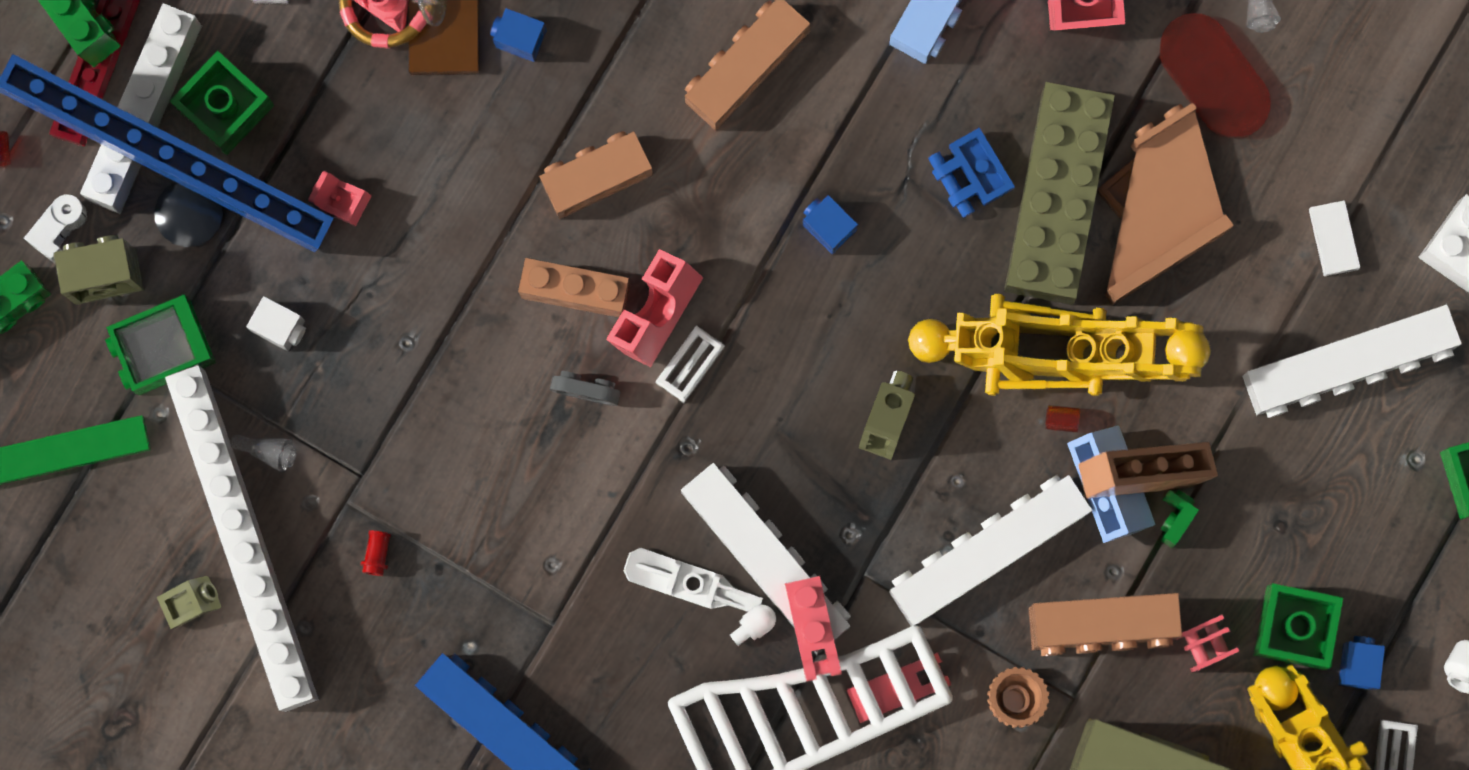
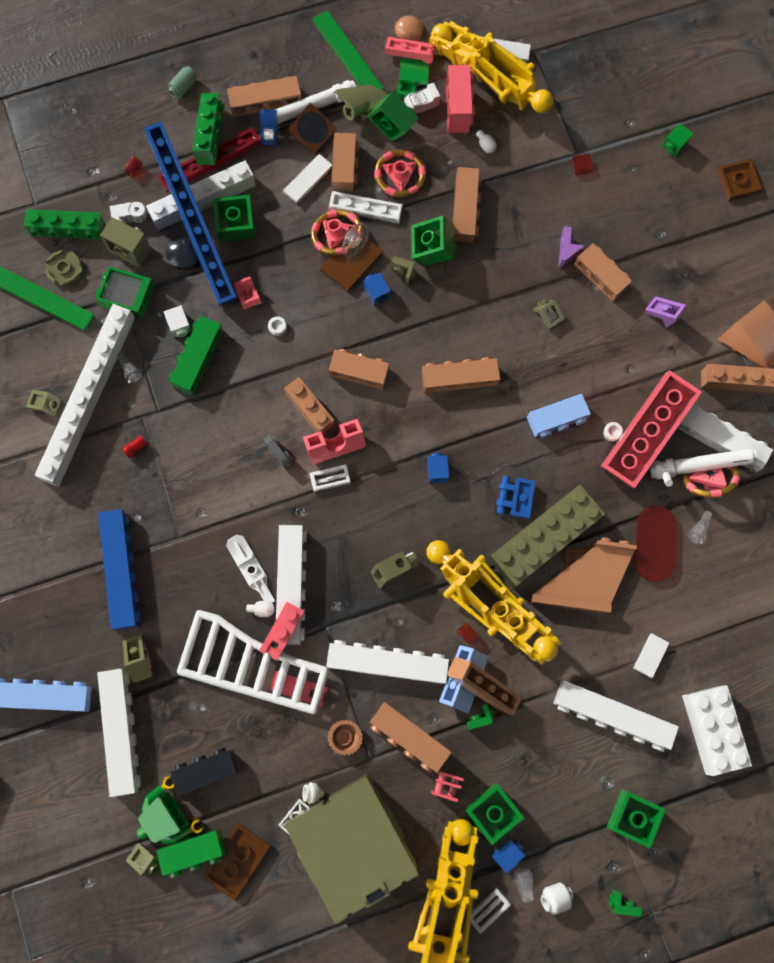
camera: 30 degrees right, 5 degrees down
none -> olive tile [45,250,83,287]
none -> green brick [169,316,223,395]
none -> white tile [268,317,287,336]
none -> clear cone [513,868,534,902]

